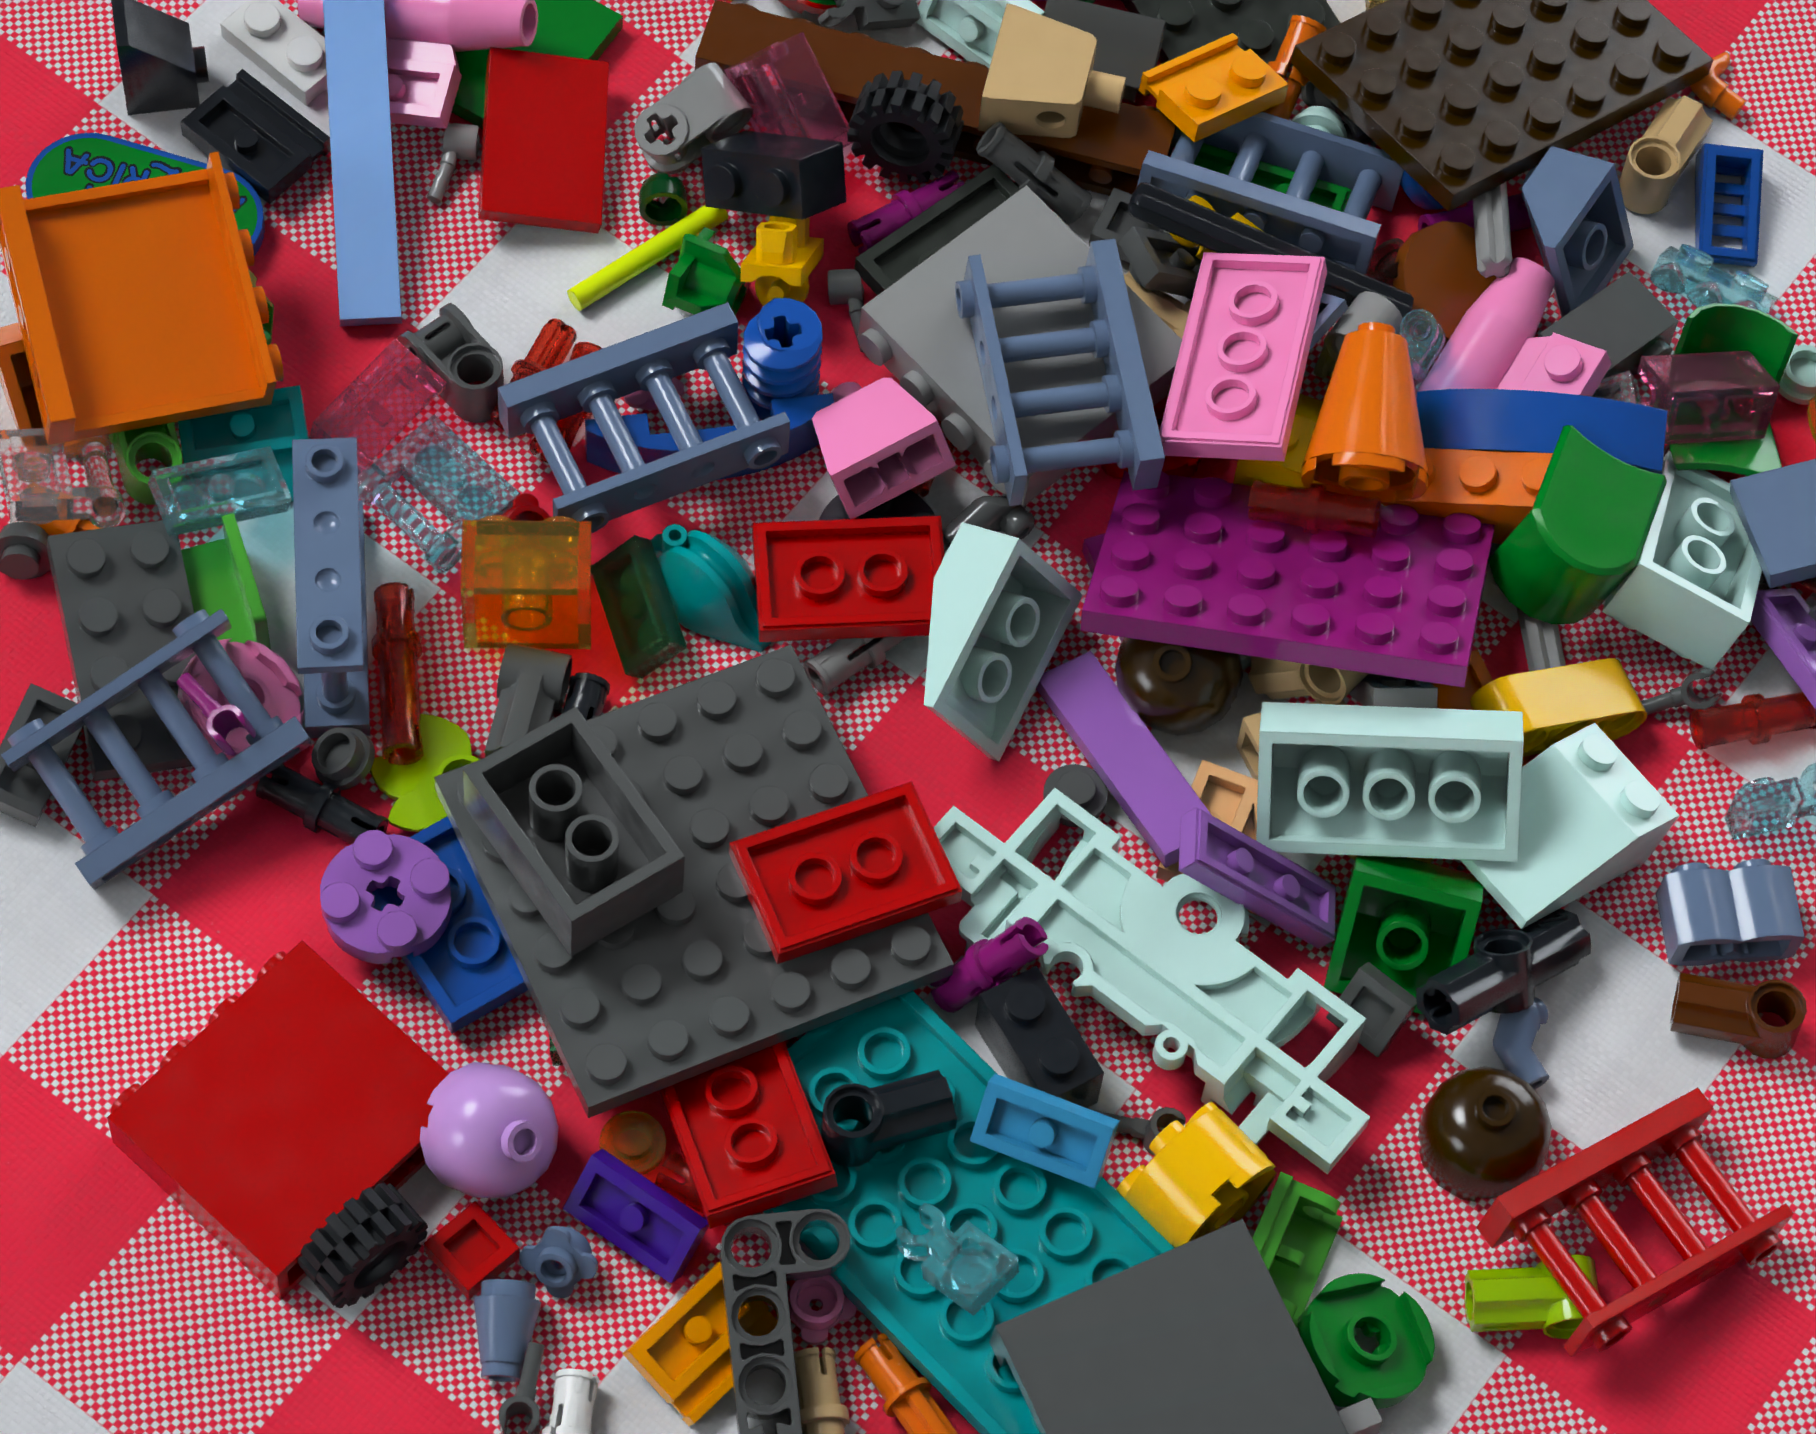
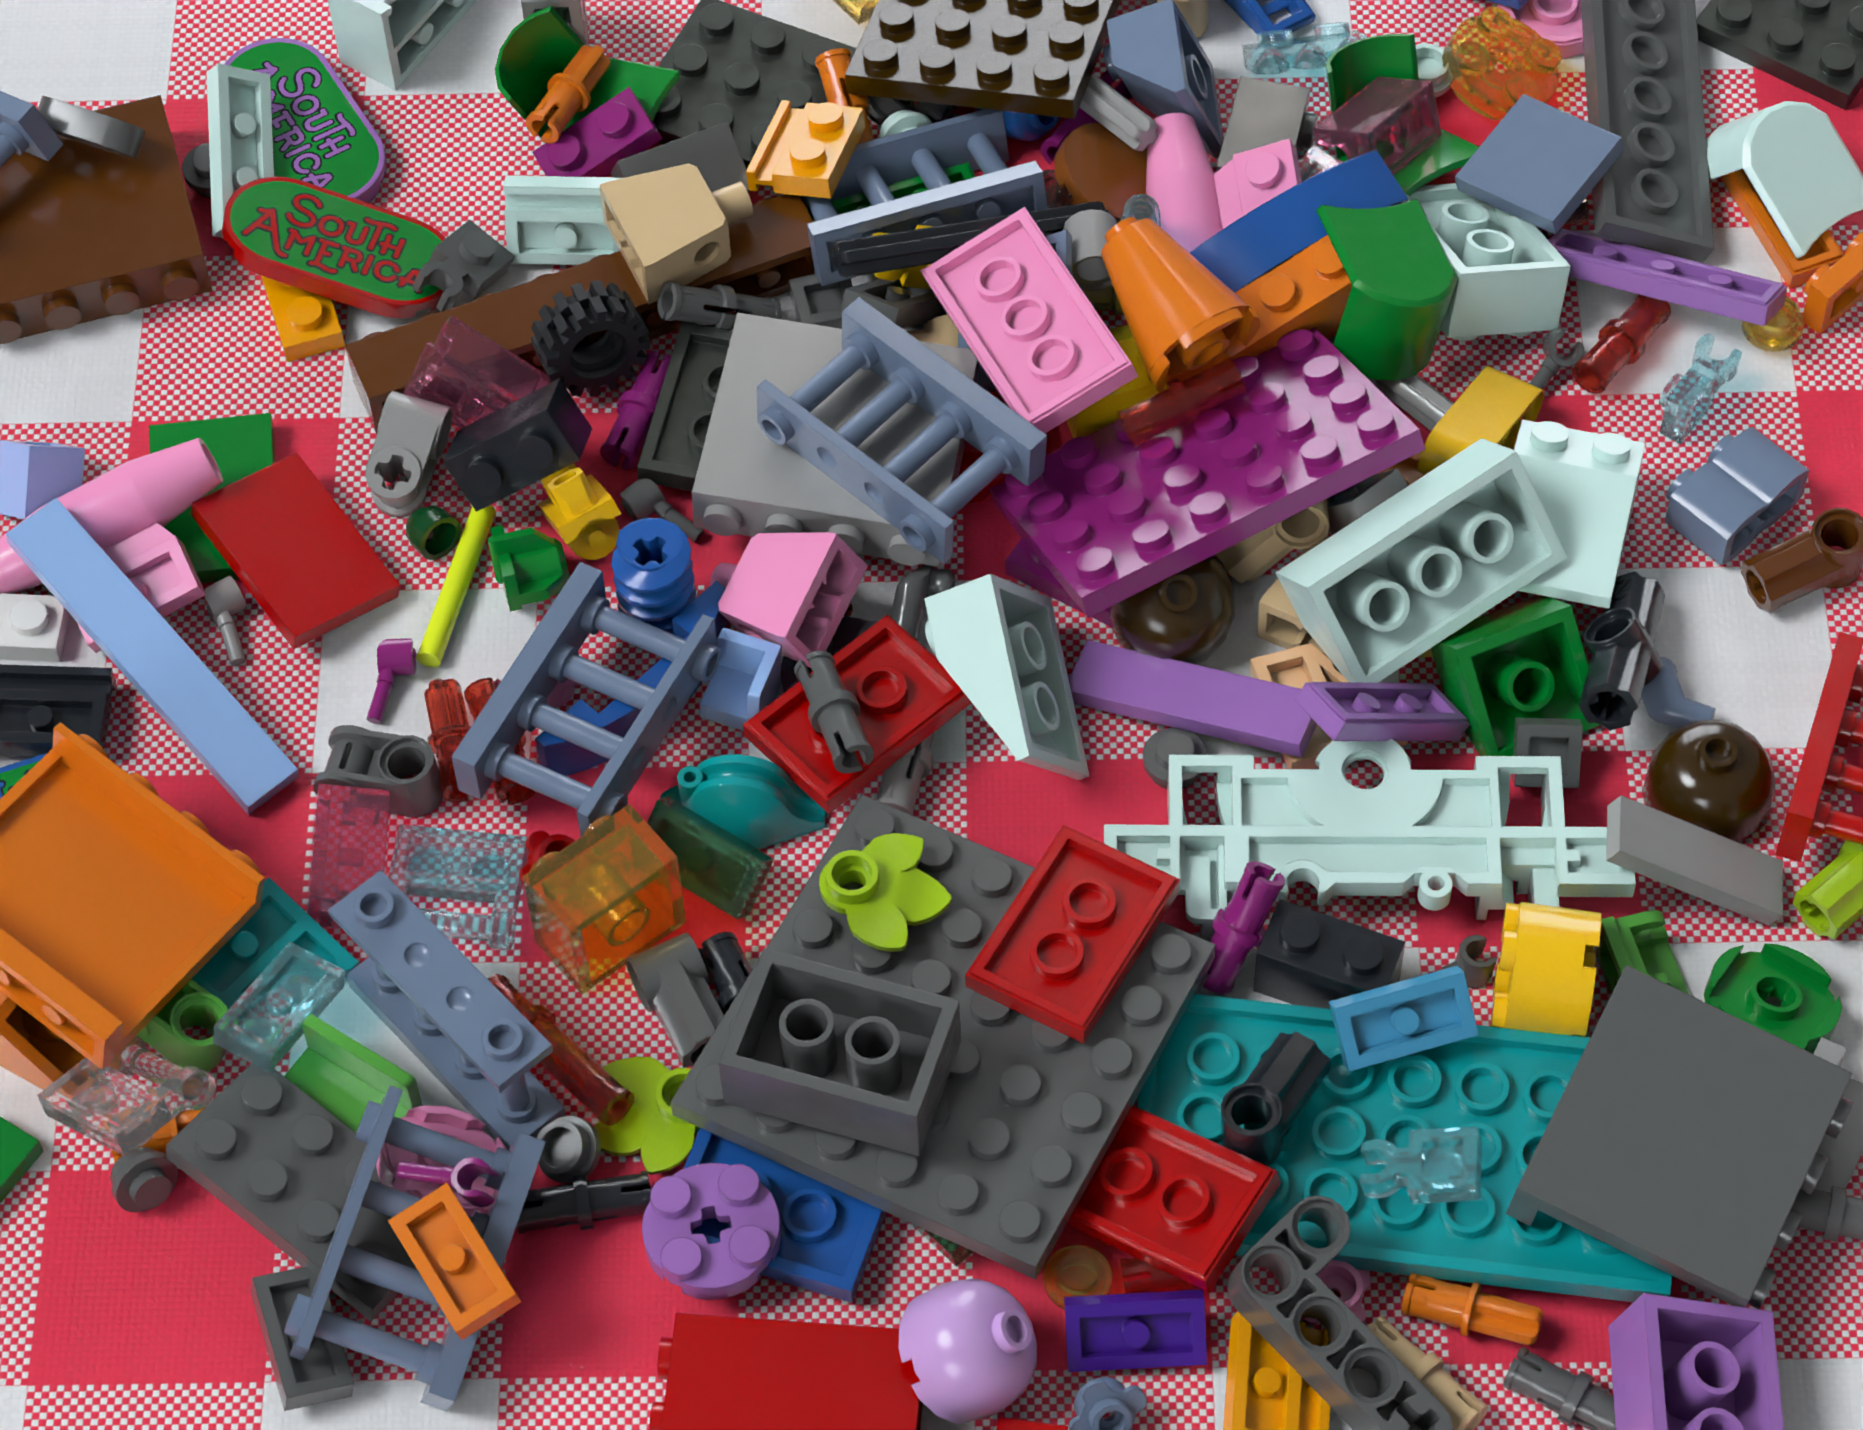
camera: 30 degrees left, 5 degrees down
none -> magenta hand [366,638,416,724]
none -> orange plate [388,1183,522,1340]
none -> light blue panel [700,628,782,731]
none -> dark grey pin [794,651,874,773]
none -> lime plate [819,833,951,952]
none -> light grey tile [1606,795,1783,926]

